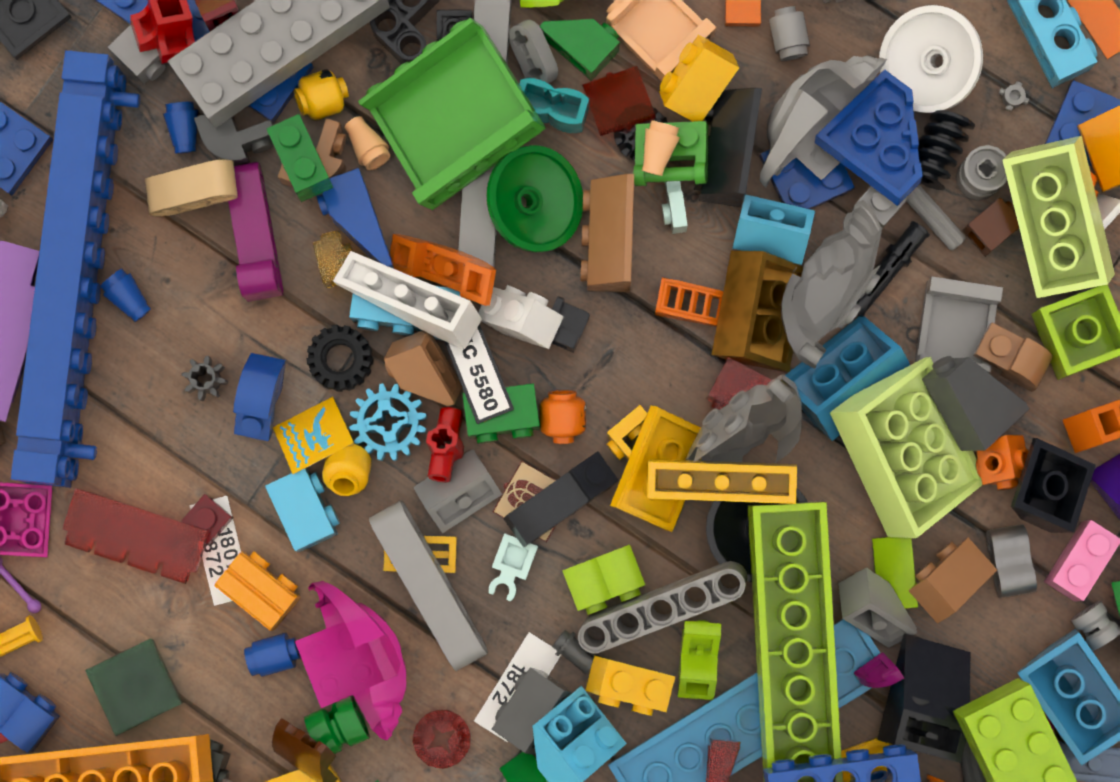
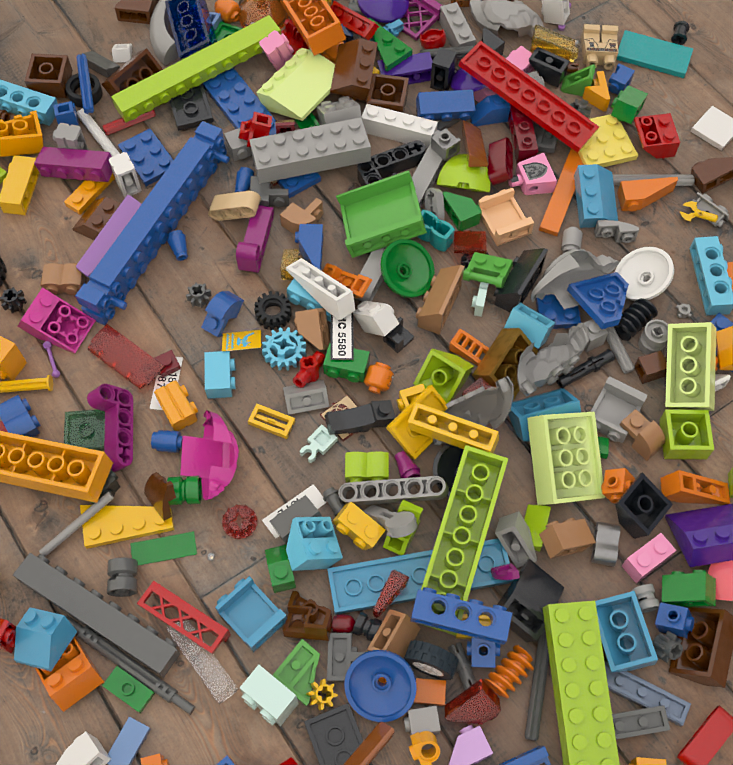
camera: 15 degrees right, 20 degrees down
green piece [266,114,334,202] -> none
yellow head [294,69,349,121] -> none
yellow head [322,443,371,496] -> none
light nougat cone [344,116,391,170] -> none
light grey beam [369,500,488,671] -> none
light nougat cone [642,121,680,176] -> none
yellow brick [659,34,739,122] -> none
dark grey slope [922,356,1029,451] -> none
none -> magenta beam [87,384,133,473]
none -> light grey piece [363,505,417,538]
none -> magenta cone [394,451,421,478]
none -> lime slope [413,348,474,403]

